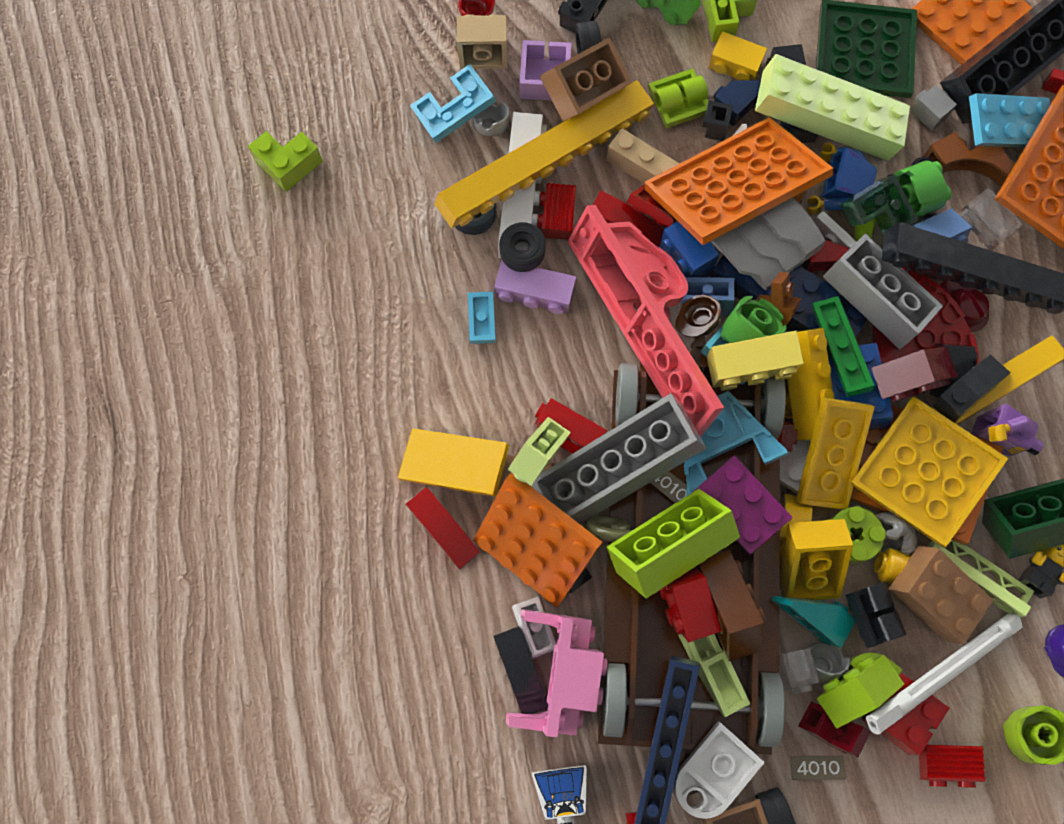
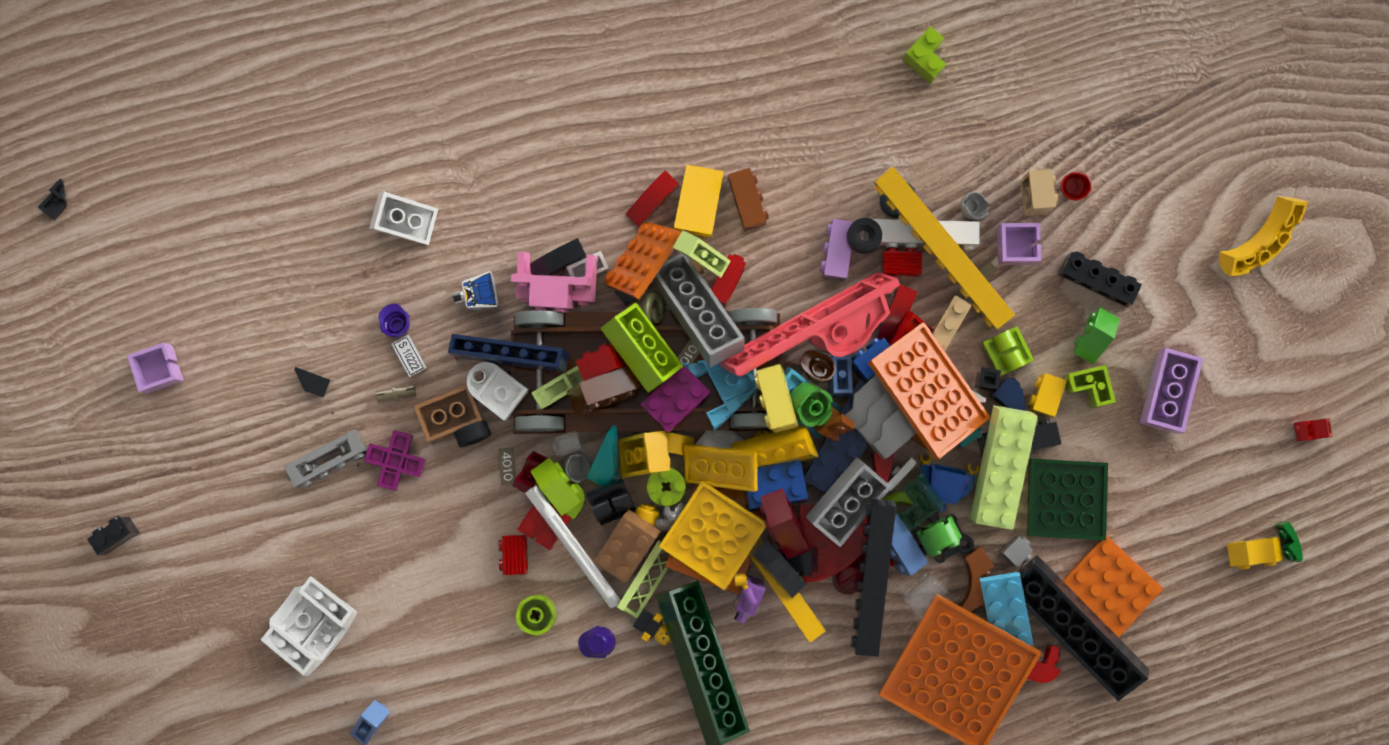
camera: 85 degrees right, 10 degrees up
medium azure plate [410,64,496,143] -> none
medium azure plate [468,291,496,344] -> none
medium nougat brick [540,37,632,121] -> none
black tyre [575,21,602,54] -> none
clear red plate [778,422,798,452] -> none
green plate [812,296,875,397] -> none
none -> dark orange brick [728,168,769,232]

